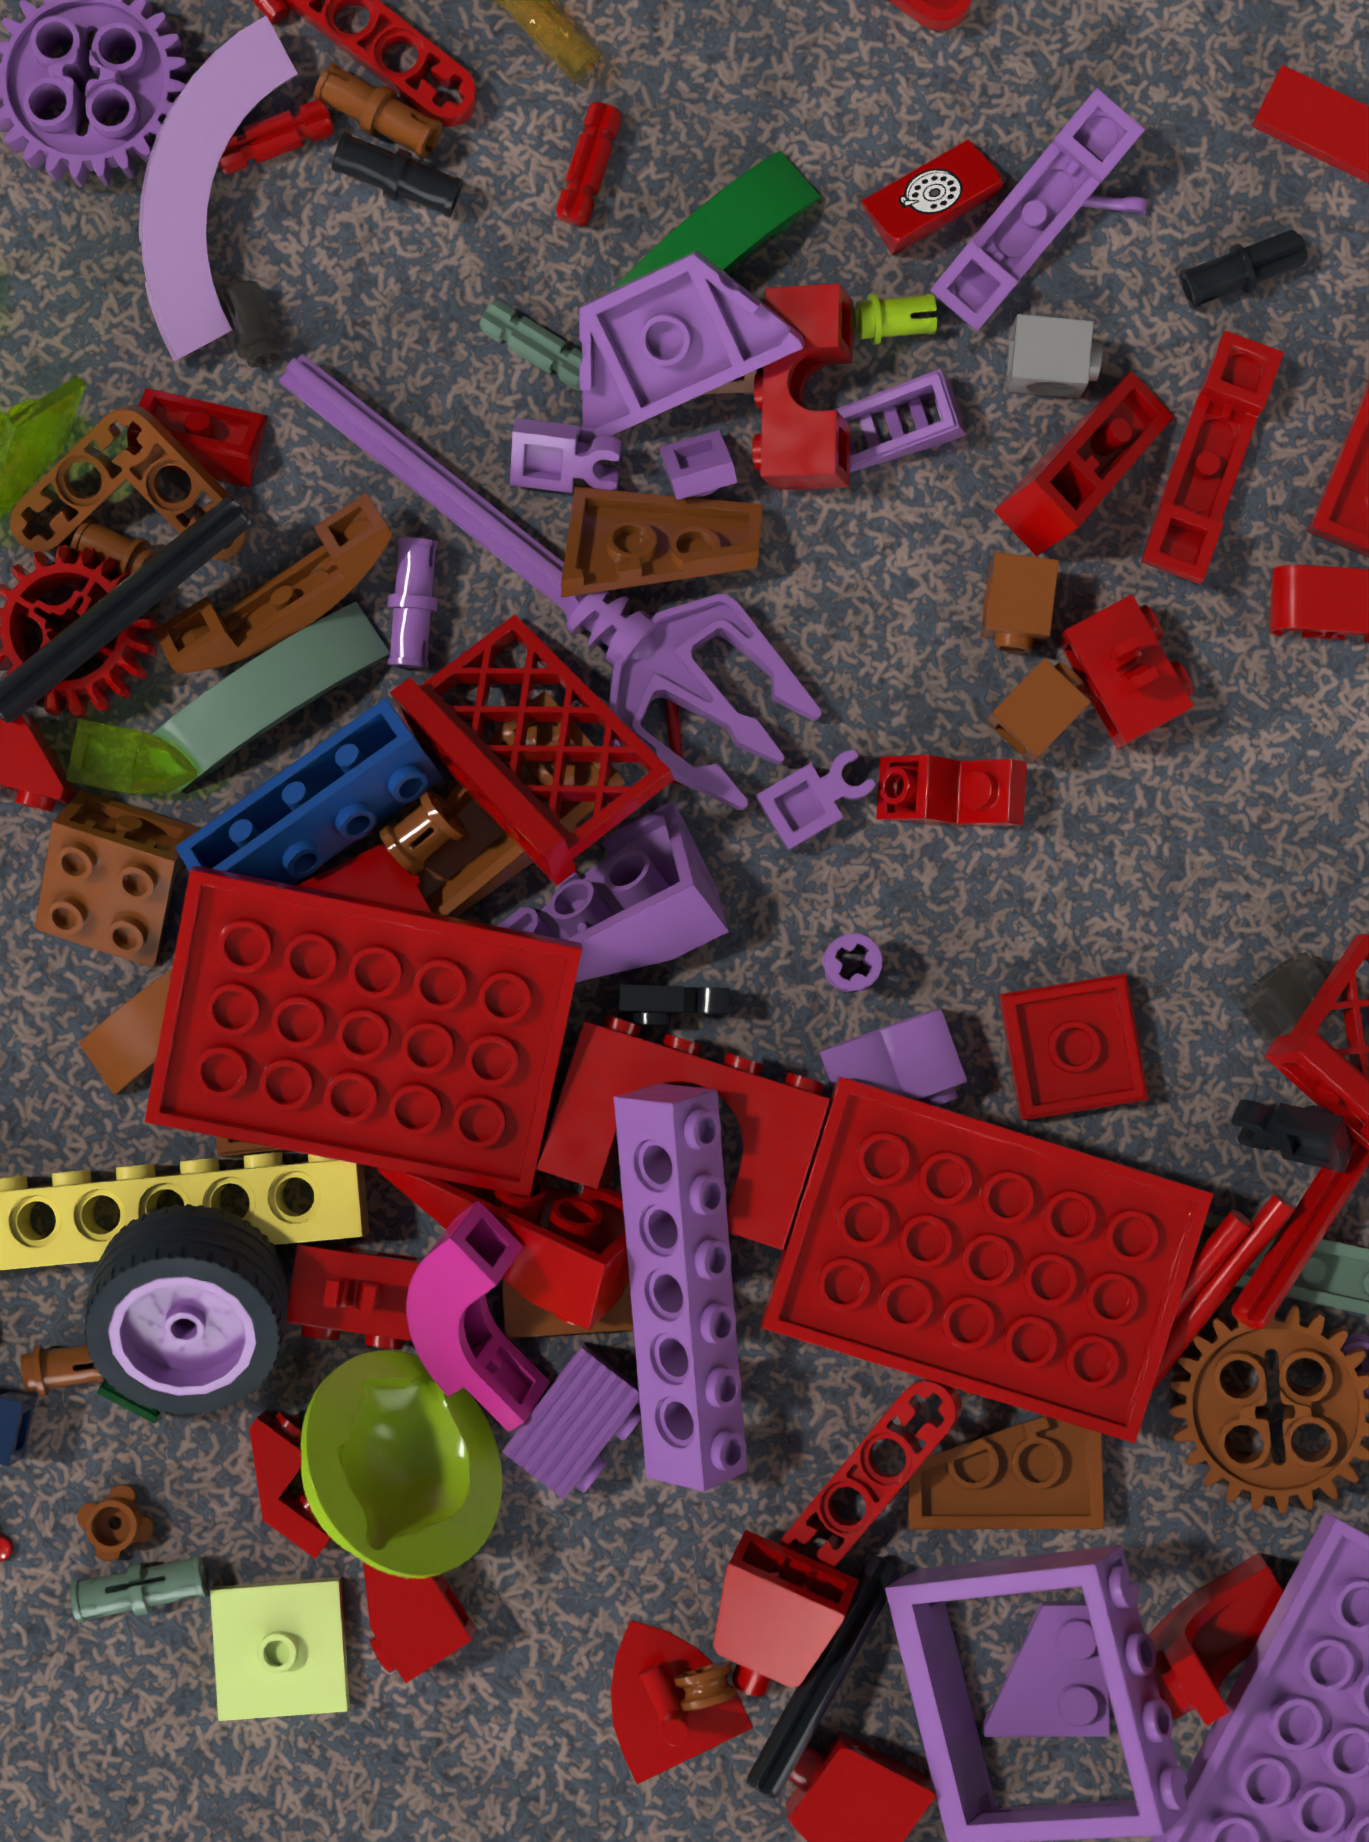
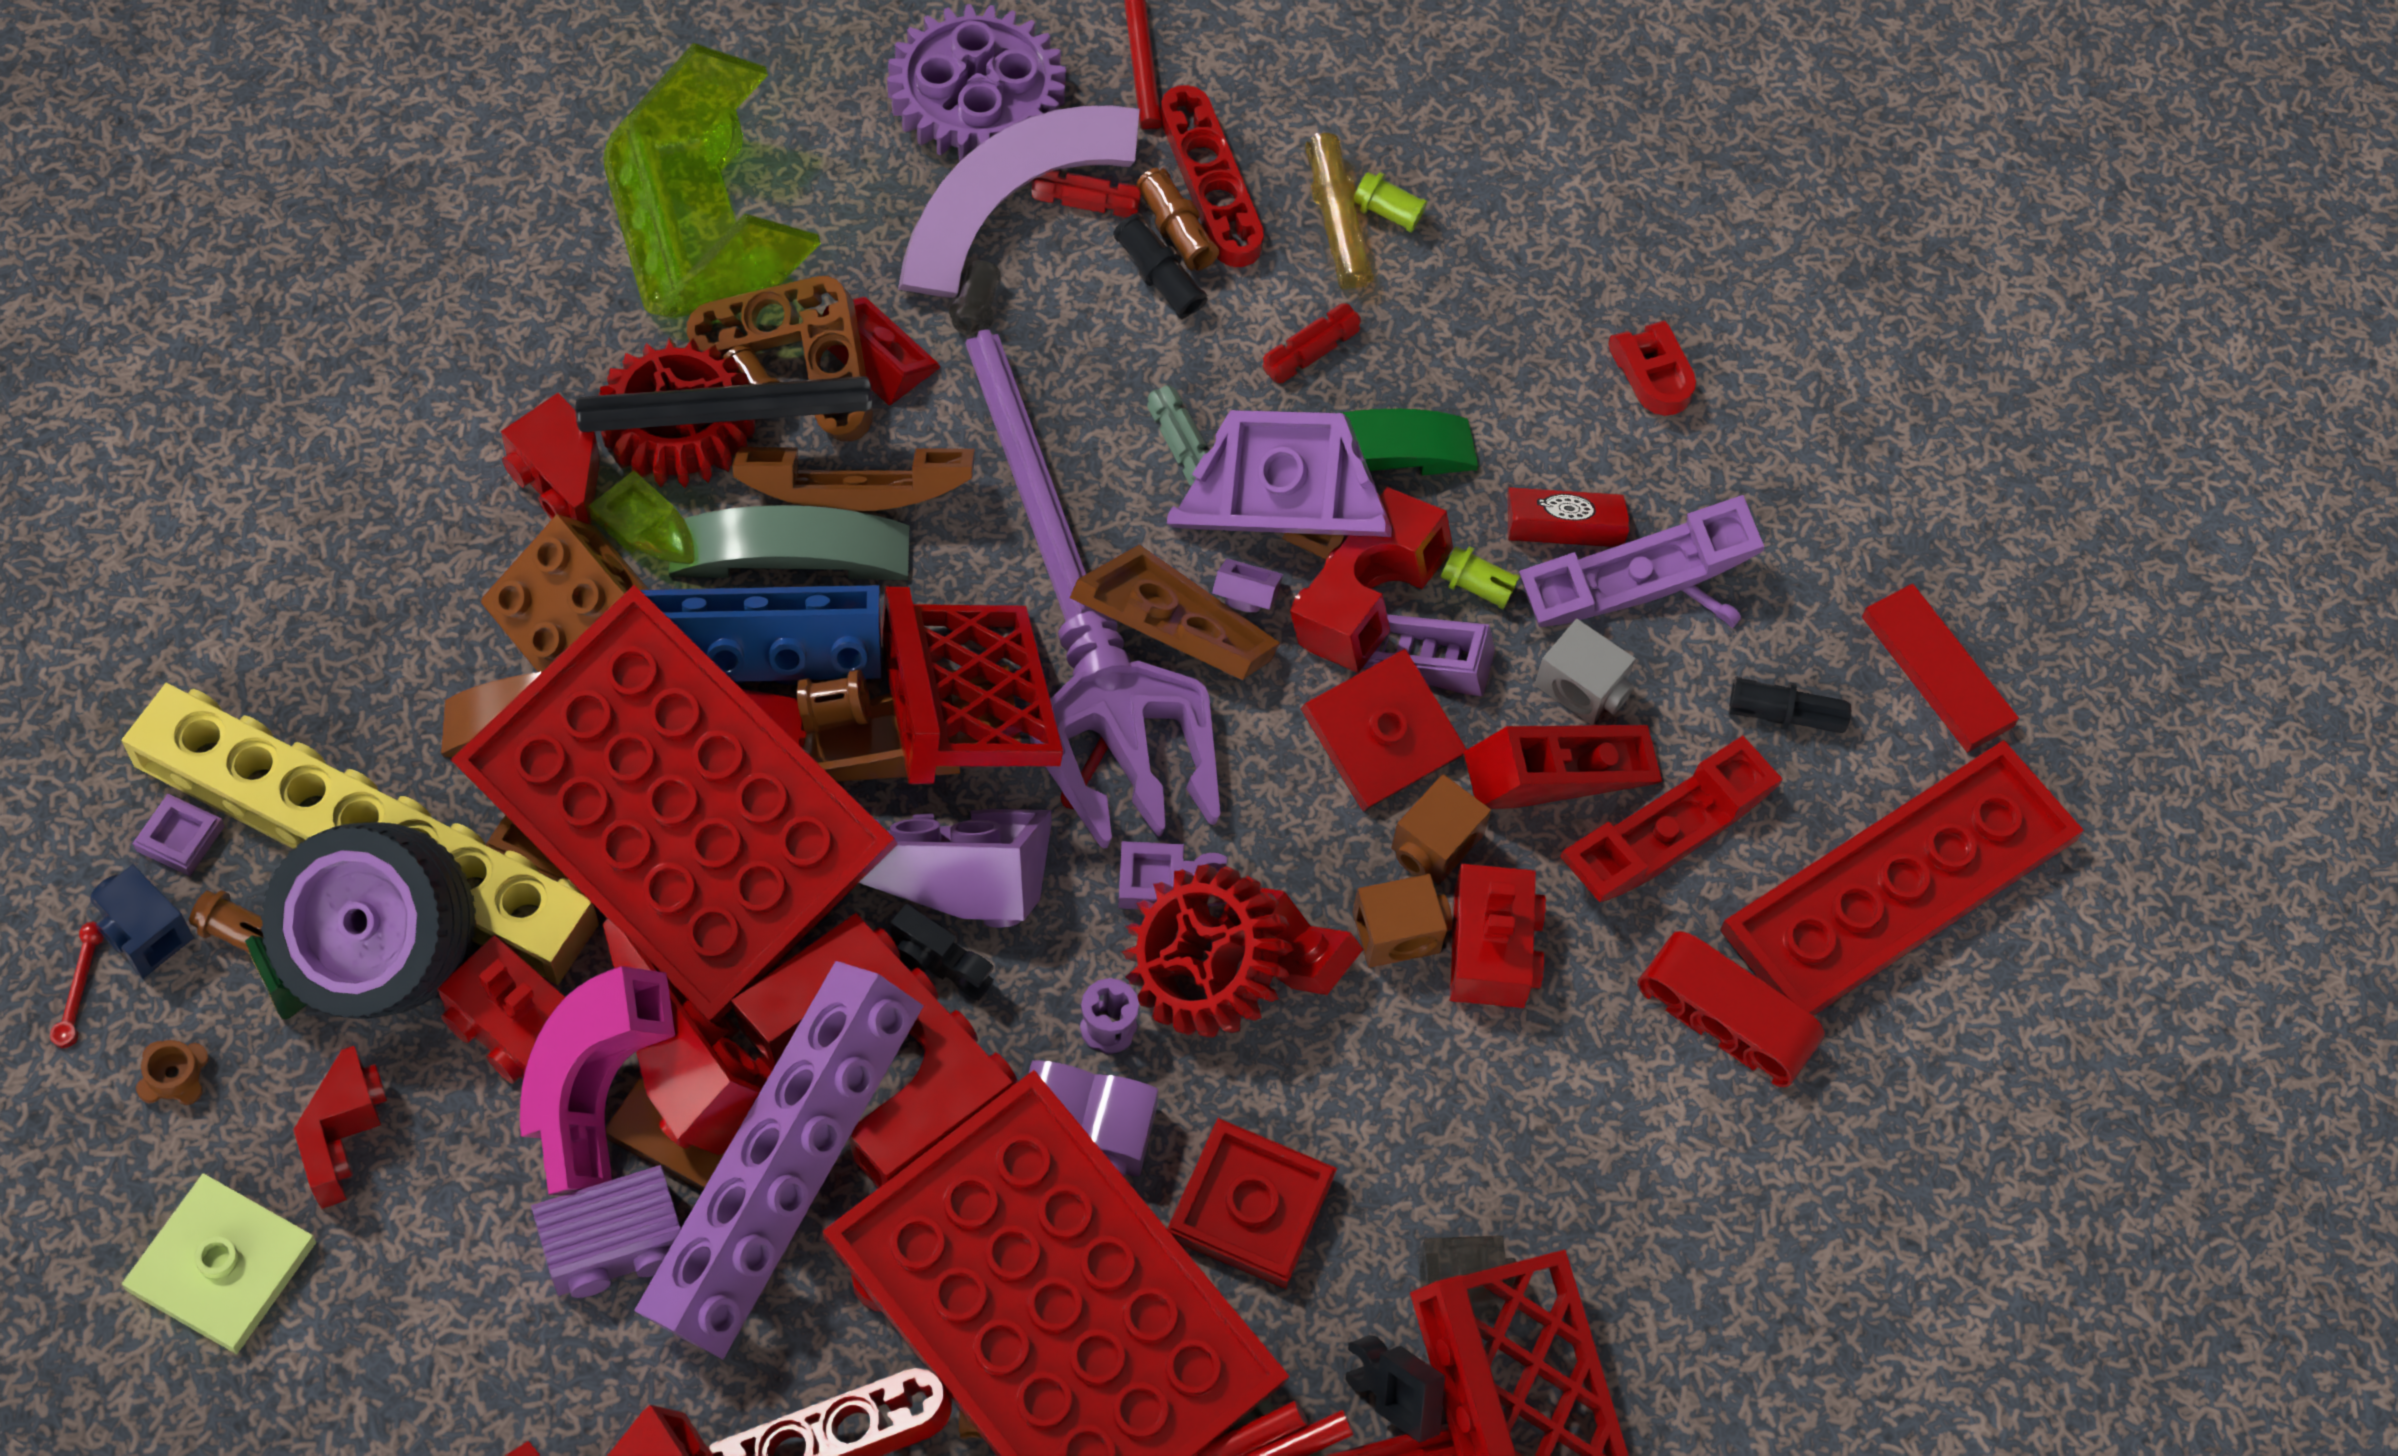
camera: 25 degrees right, 25 degrees down
sand green pin [70,1555,208,1623] -> none
lime piece [301,1350,502,1579] -> none
red slope [363,1562,477,1684] -> none
medium lavender pin [387,537,438,669] -> none
medium lavender plate [510,418,622,493] -> none
none -> red gear [1122,864,1294,1038]
none -> red plate [1300,648,1467,812]

